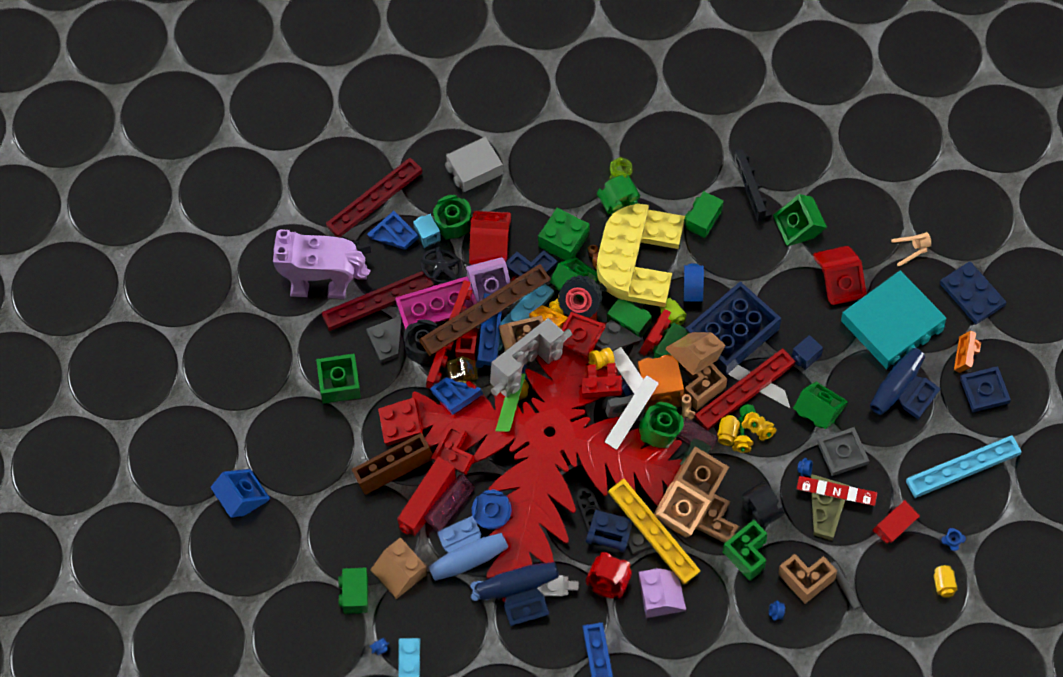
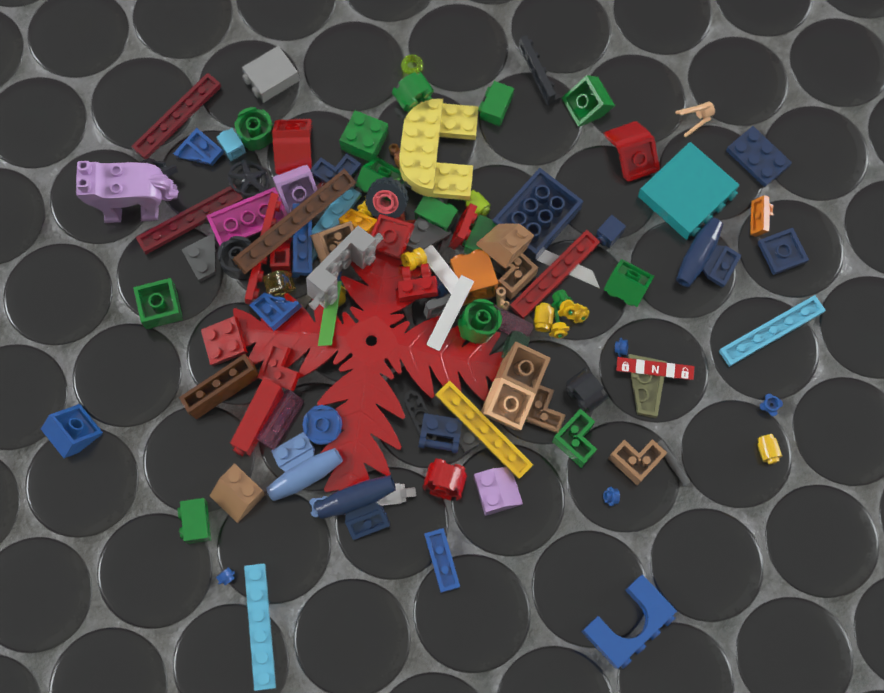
camera: 10 degrees left, 10 degrees up
blue brick [684,263,704,301] -> none
dark grey plate [817,427,869,476] -> none
red hinge [873,500,920,543] -> none

